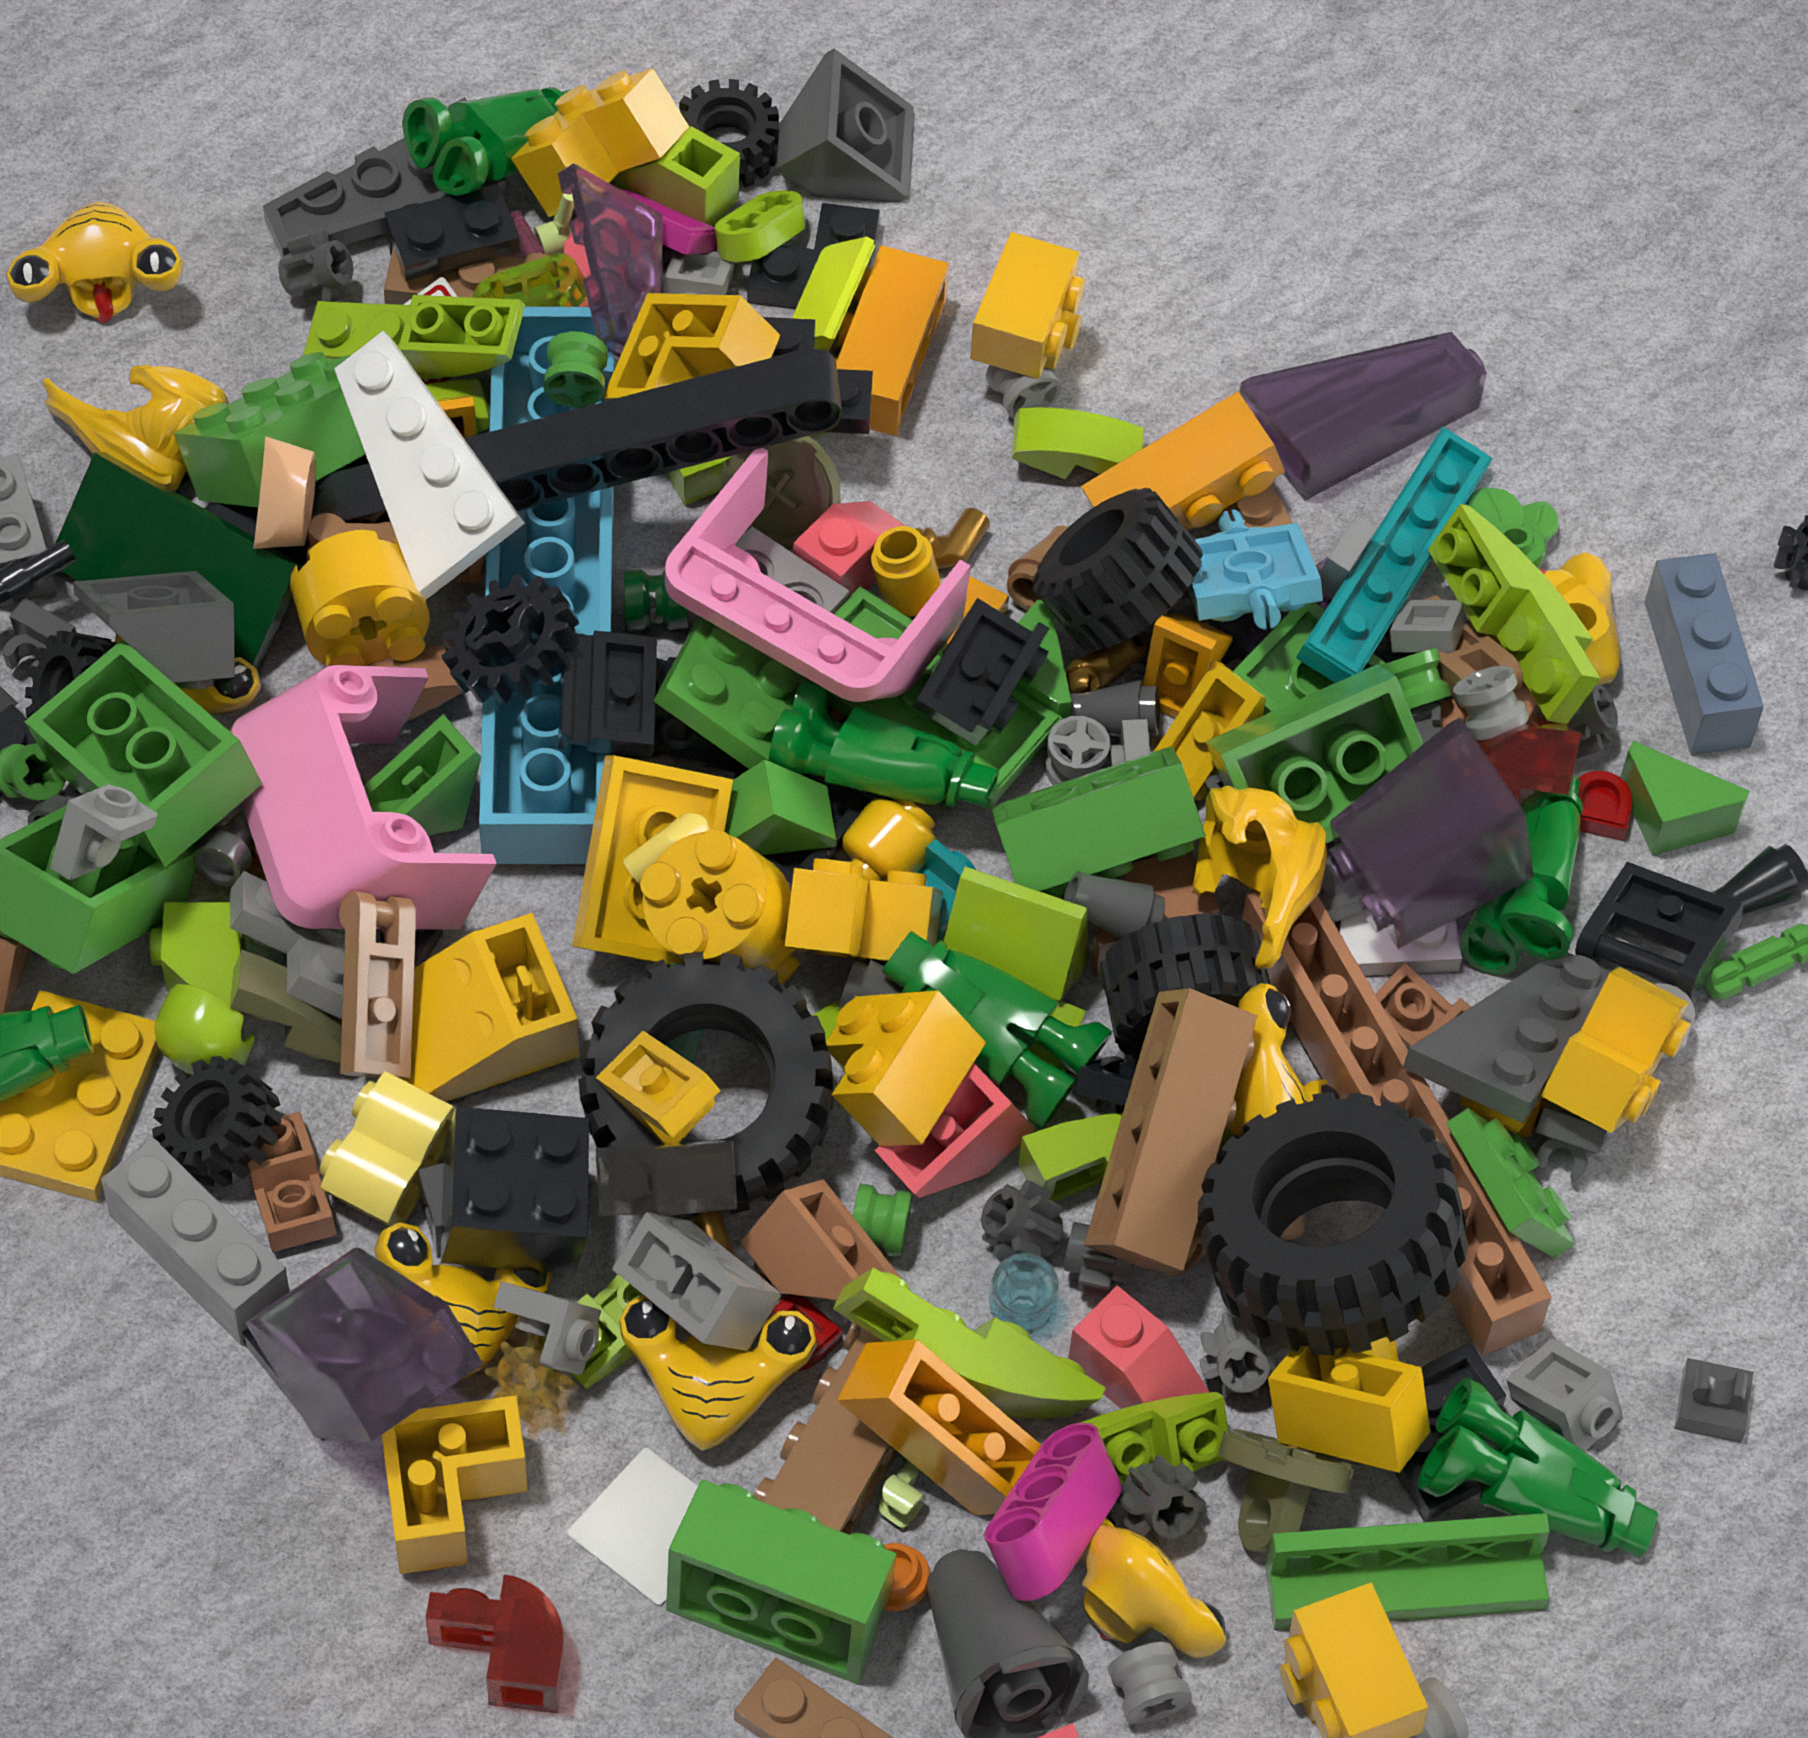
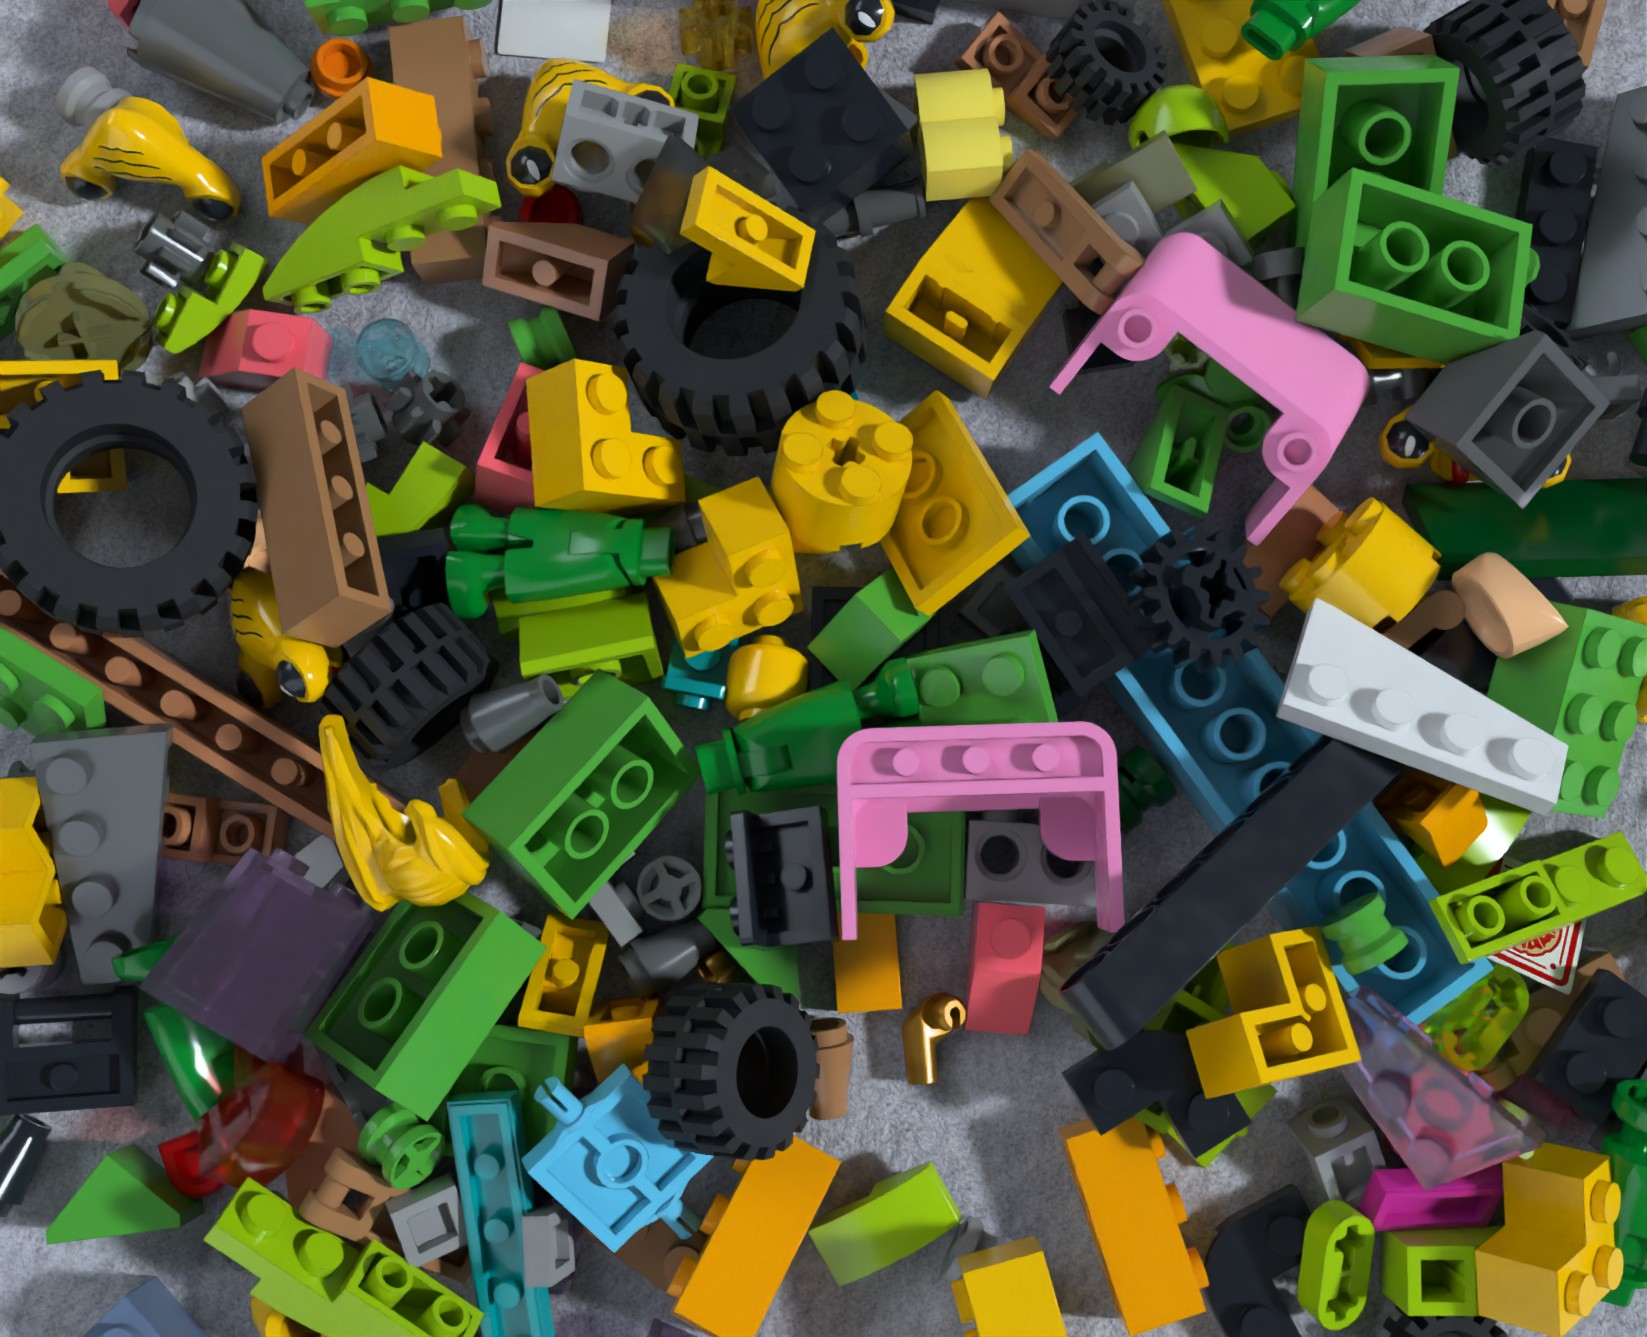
camera: 150 degrees right, 25 degrees up
light grey bracket [50,784,158,880] -> none
light grey bracket [493,1281,601,1375] -> none
light yellow arm [623,813,712,884] -> none
neon yellow slope [792,237,876,352] -> none
yellow brick [871,526,942,617] -> none
dark pink beam [984,1423,1122,1601] -> none
light grey wheel [1453,666,1529,740] -> none

